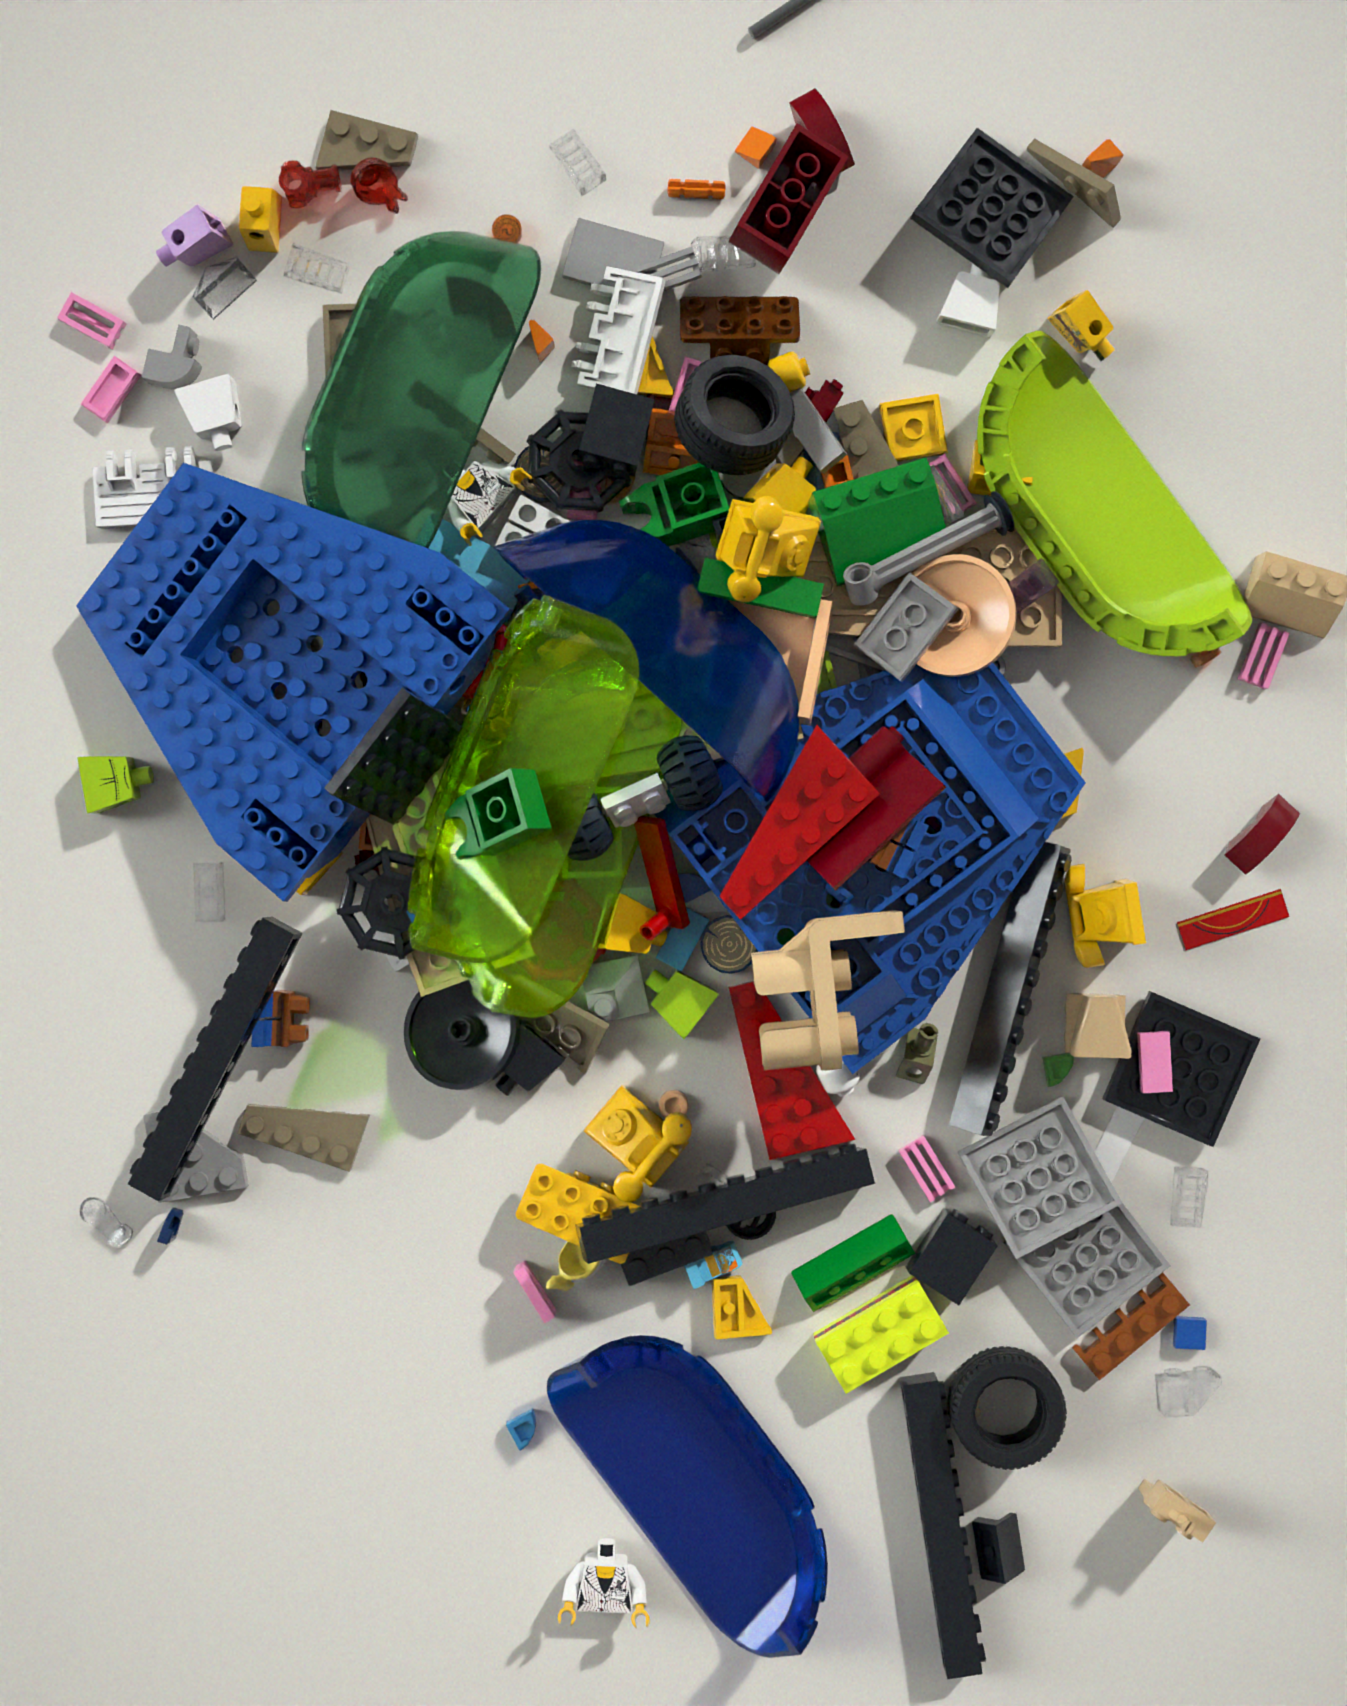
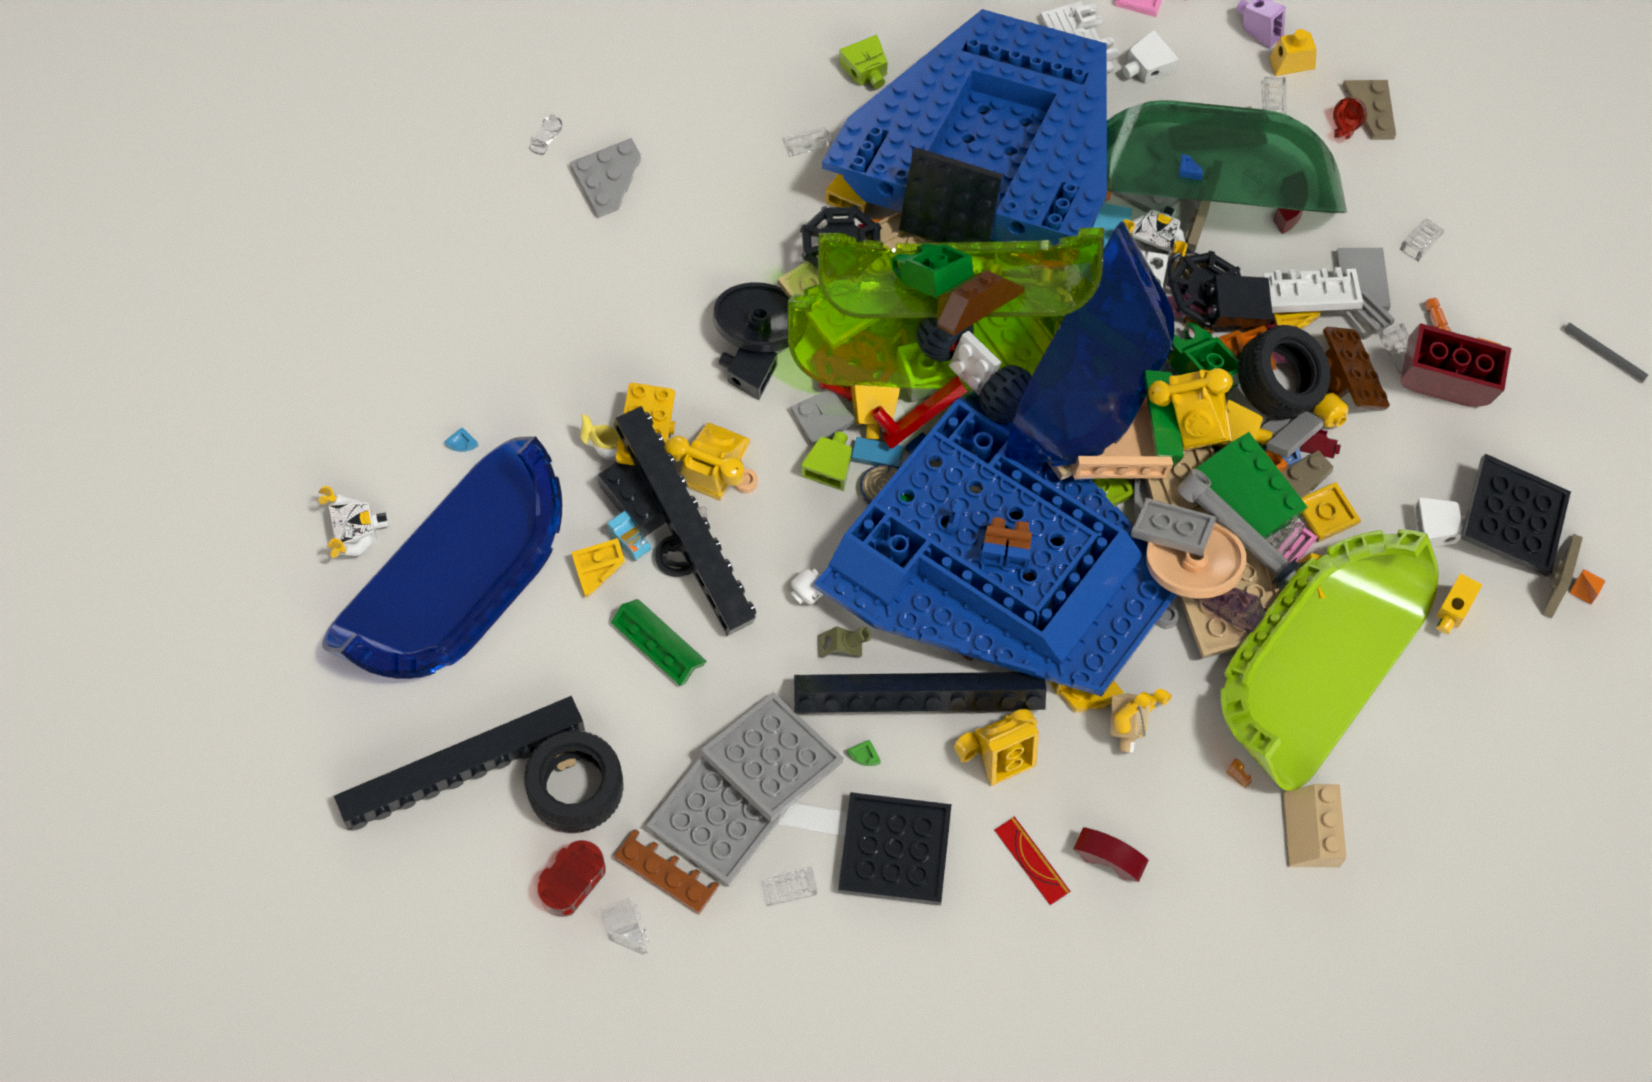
camera: 75 degrees right, 25 degrees down
black brick [128,916,303,1202] -> none
light grey brick [142,324,202,389] -> none
dark blue tile [157,1207,184,1245] -> none
clear slope [192,257,257,320] -> none
dark tan wing [237,1104,370,1172] -> none
dark orange hips [251,989,310,1047] -> none
clear red connector [278,160,342,208] -> none
clear orange tile [492,214,522,247] -> none
dark tan wing [498,968,610,1074] -> none
bright pink tile [513,1260,557,1323] -> none
orange slope [528,319,555,363] -> none
red wing [719,725,880,920] -> none
red wing [728,981,856,1160] -> none
tan piece [751,910,905,1071] -> none
dark red brick [789,88,855,173] -> none
dark red door [807,726,946,891] -> none
neon yellow brick [813,1275,949,1394] -> none
bright pink tile [898,1135,955,1202] -> none
black brick [905,1208,998,1306] -> none
black panel [972,1513,1025,1584] -> none
tan piece [1064,993,1131,1059] -> none
bright pink tile [1137,1031,1173,1093] -> none
tan plate [1138,1479,1216,1543] -> none
blue tile [1173,1316,1207,1350] -> none
bright pink tile [1237,623,1290,689] -> none
none -> clear red brick [537,840,606,917]
none -> reddish brown wedge [937,270,1025,336]
none -> torso [1111,689,1172,752]
none -> blue tile [1178,154,1203,180]

